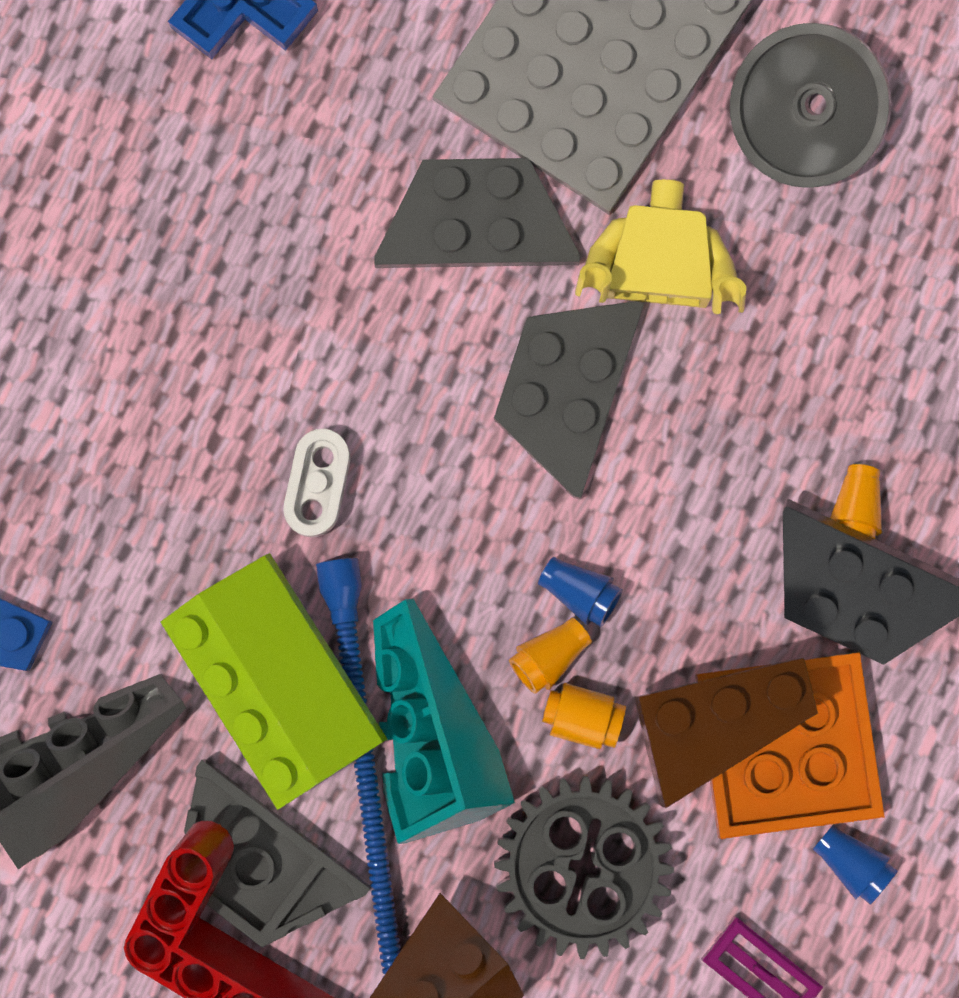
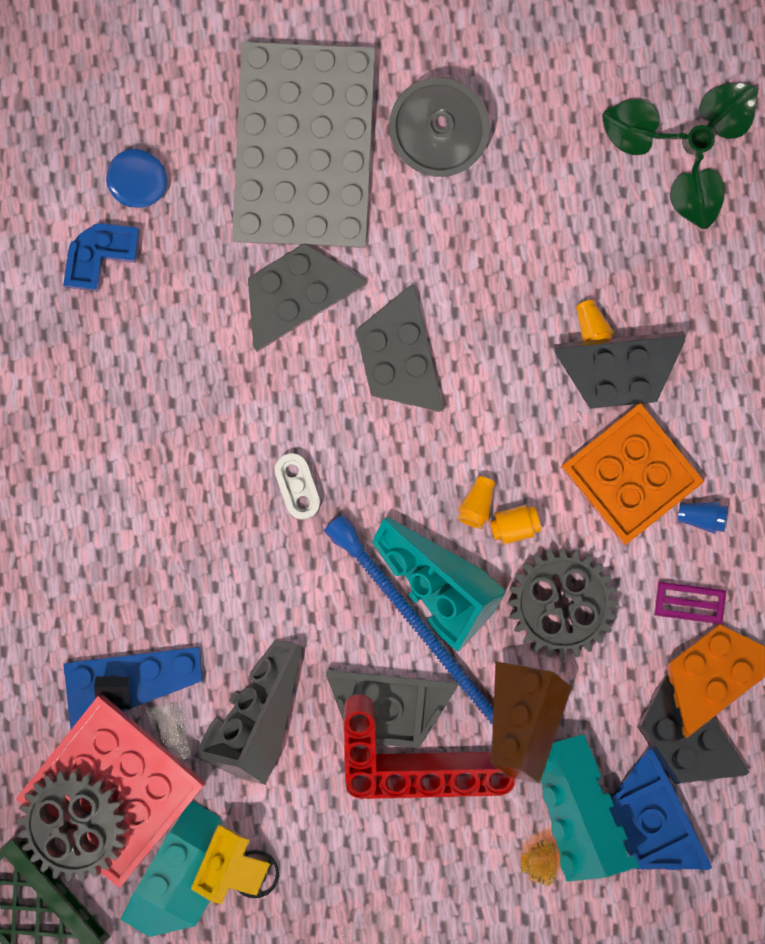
camera: 30 degrees left, 0 degrees up
lime slope [160,553,387,810] -> none
blue cone [538,557,623,627] -> none
light yellow torso [575,179,747,314] -> none
reddish brown wedge [634,658,818,809] -> none

